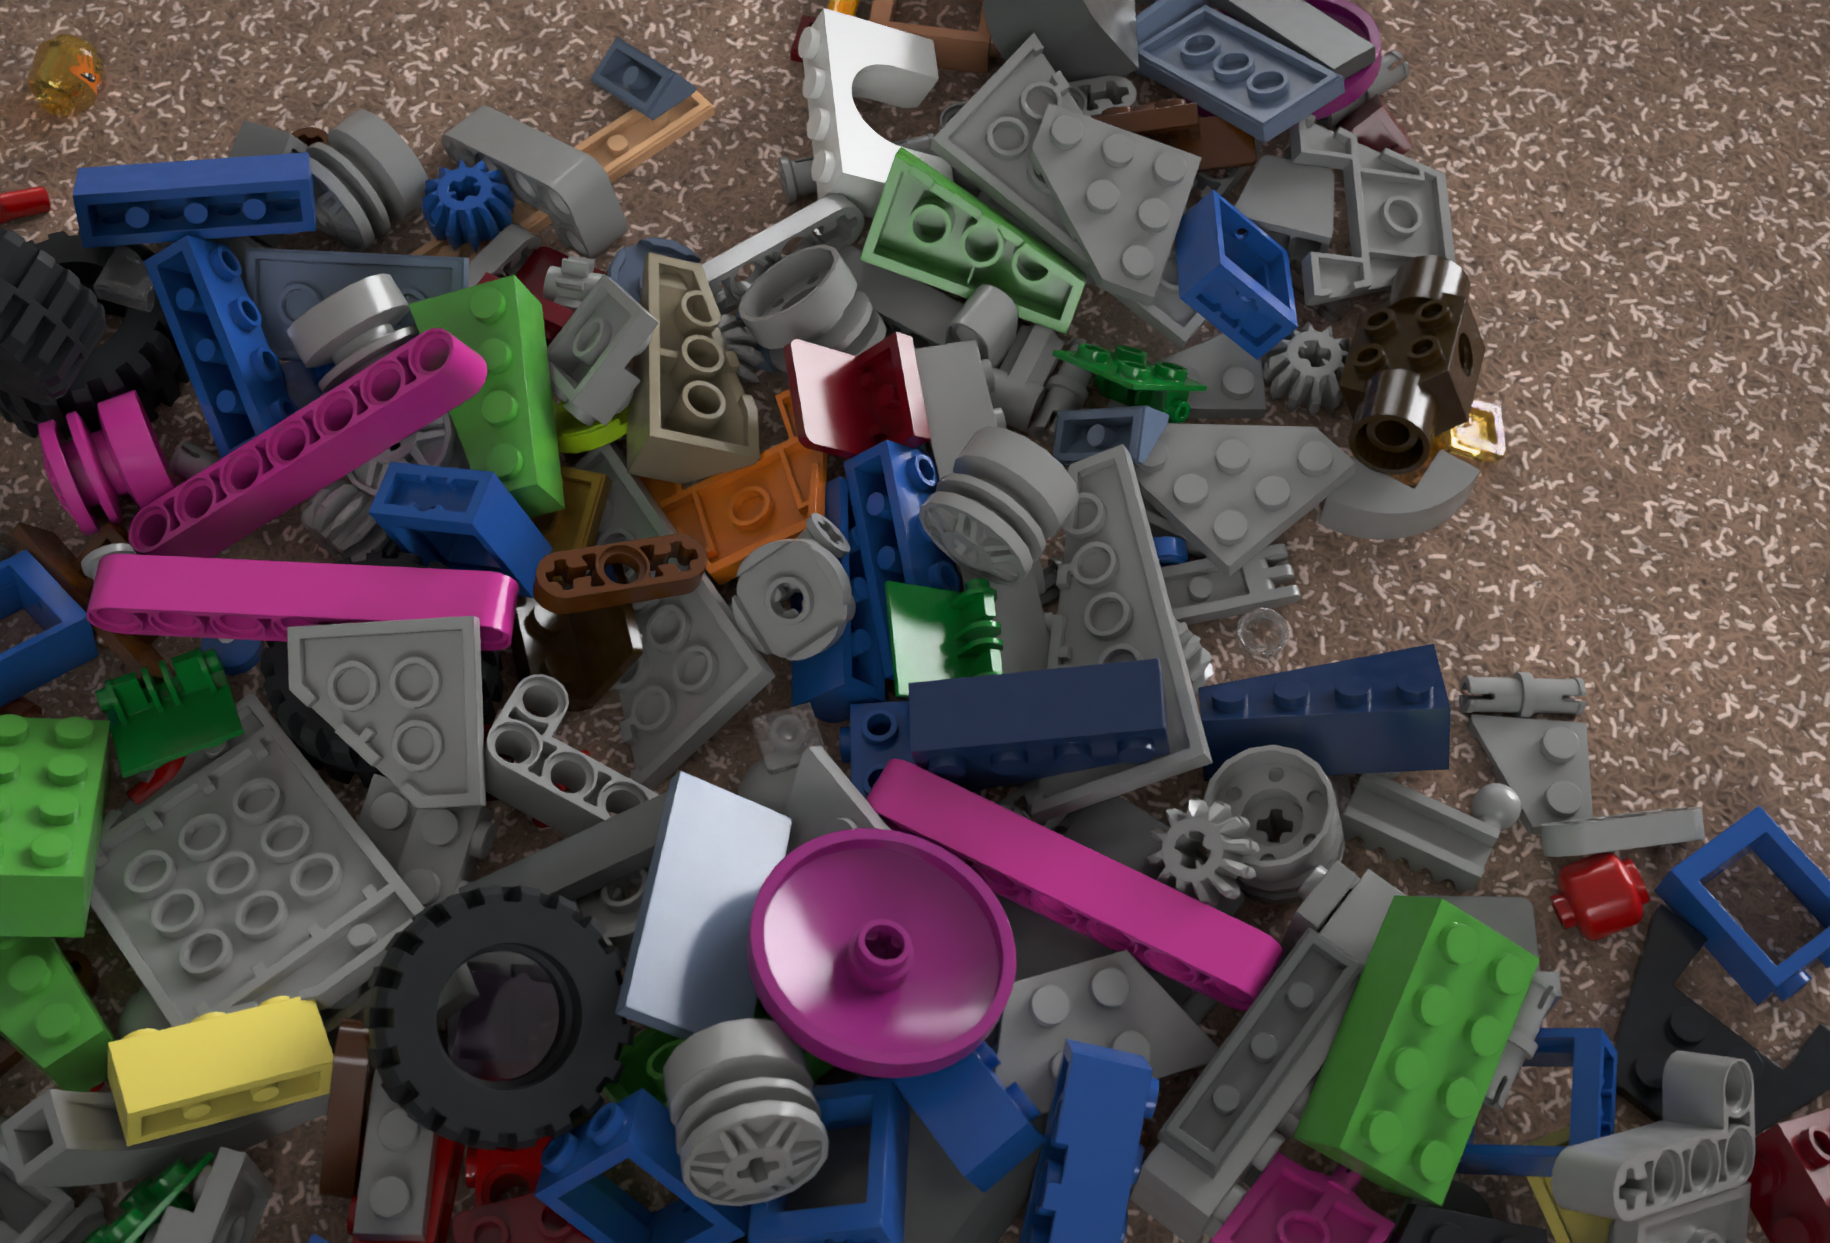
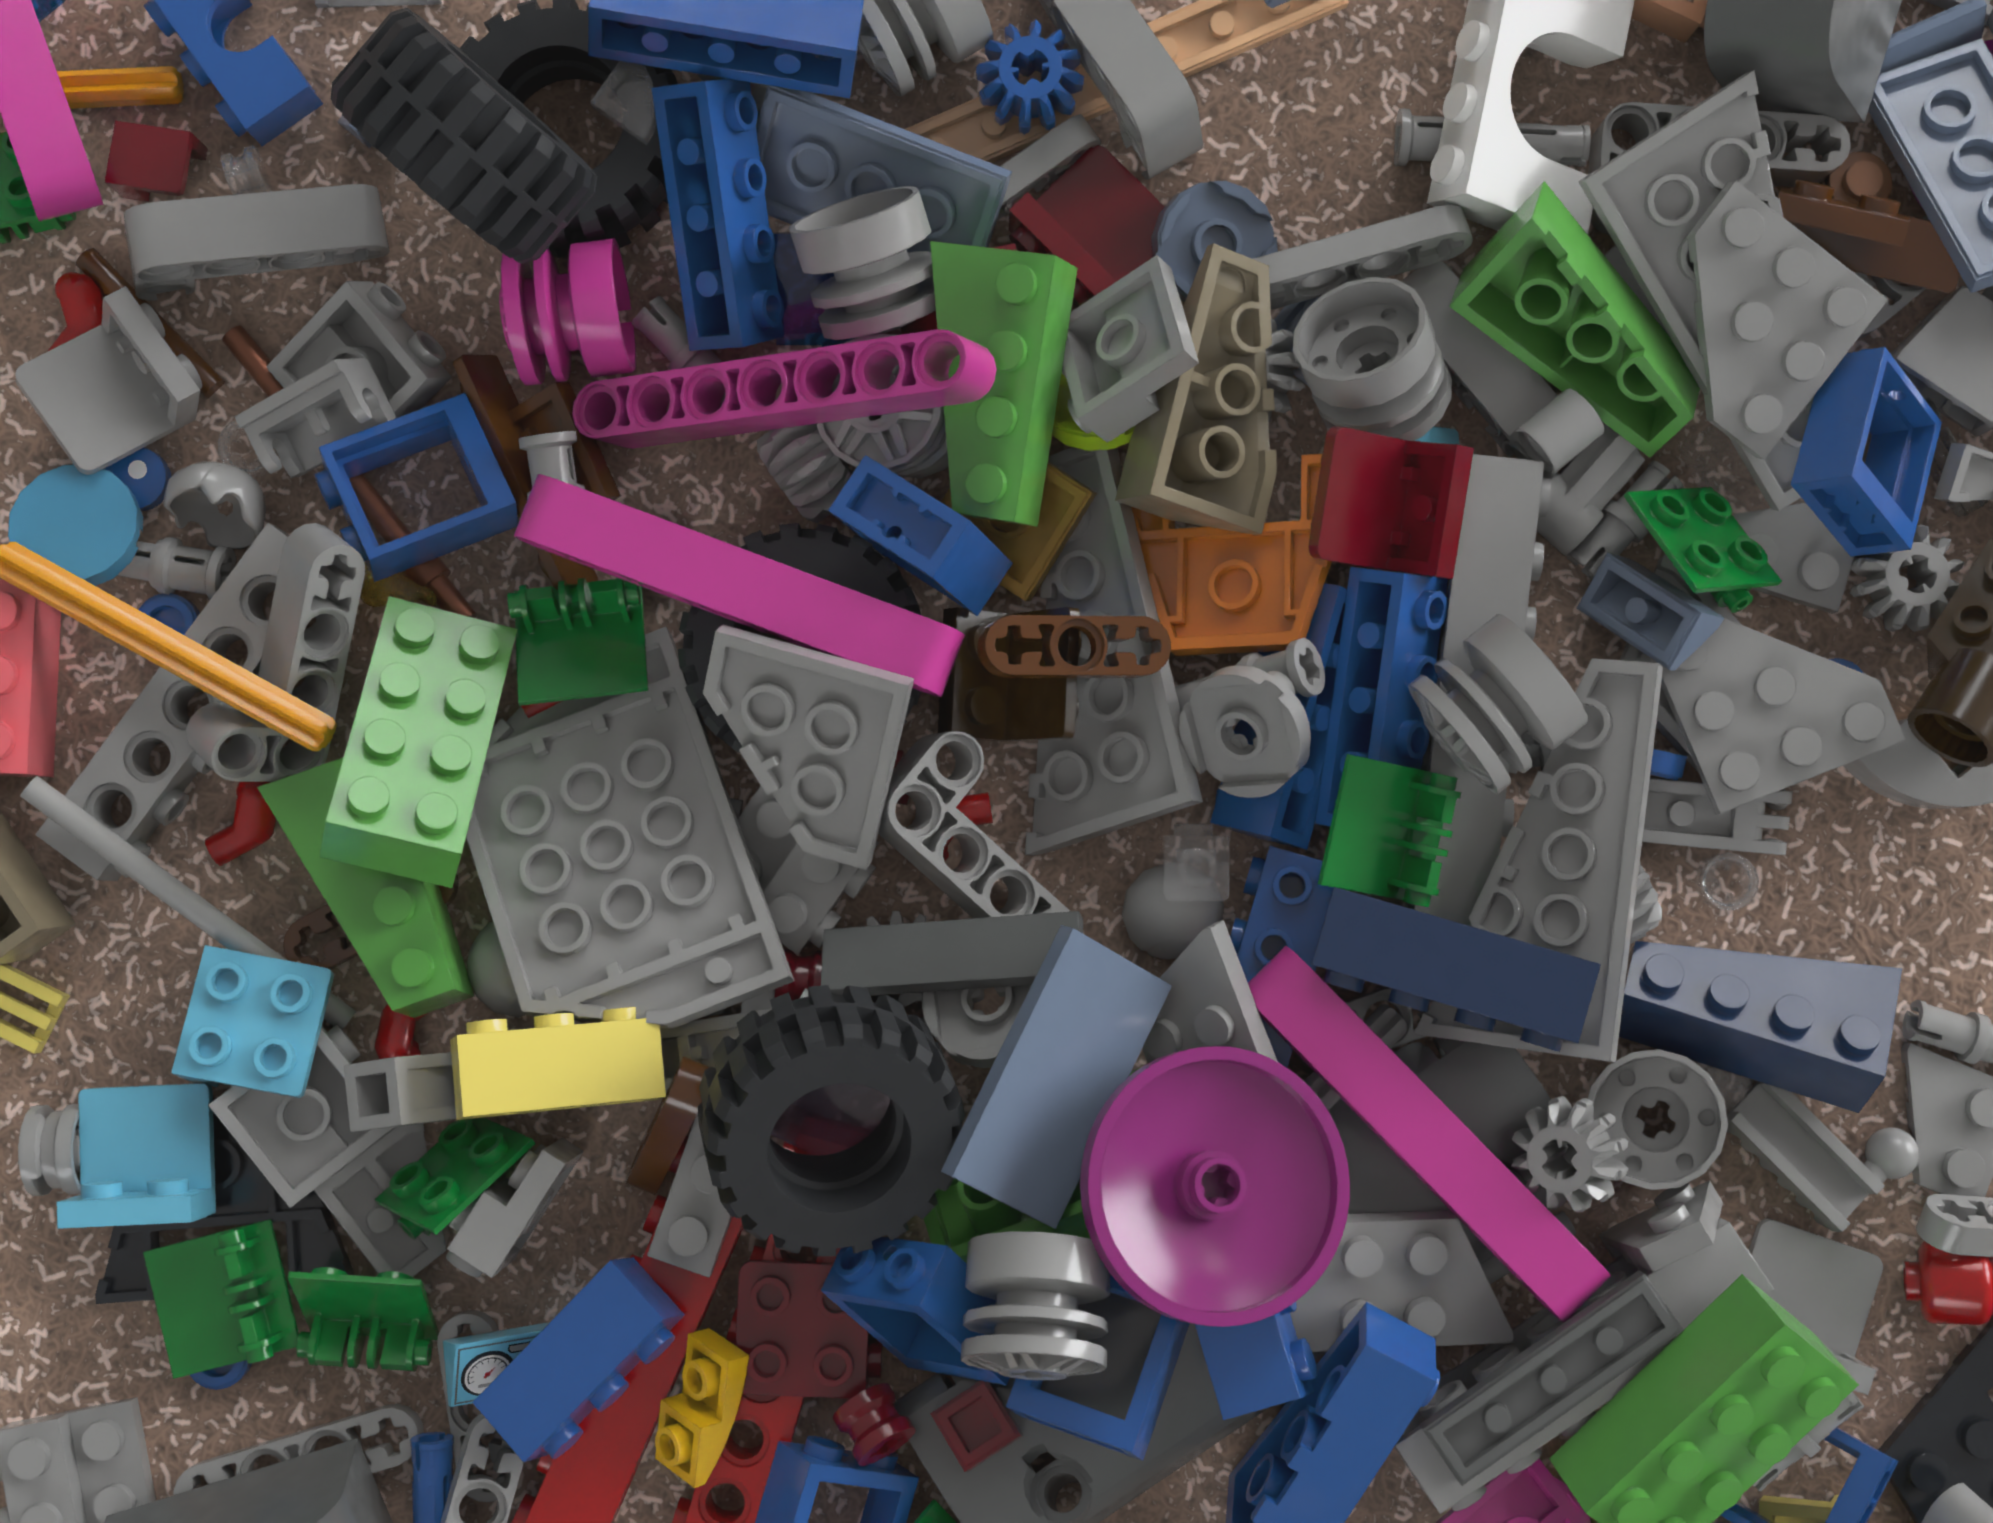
camera: 20 degrees right, 25 degrees up
light grey gear [543,255,603,311] -> none

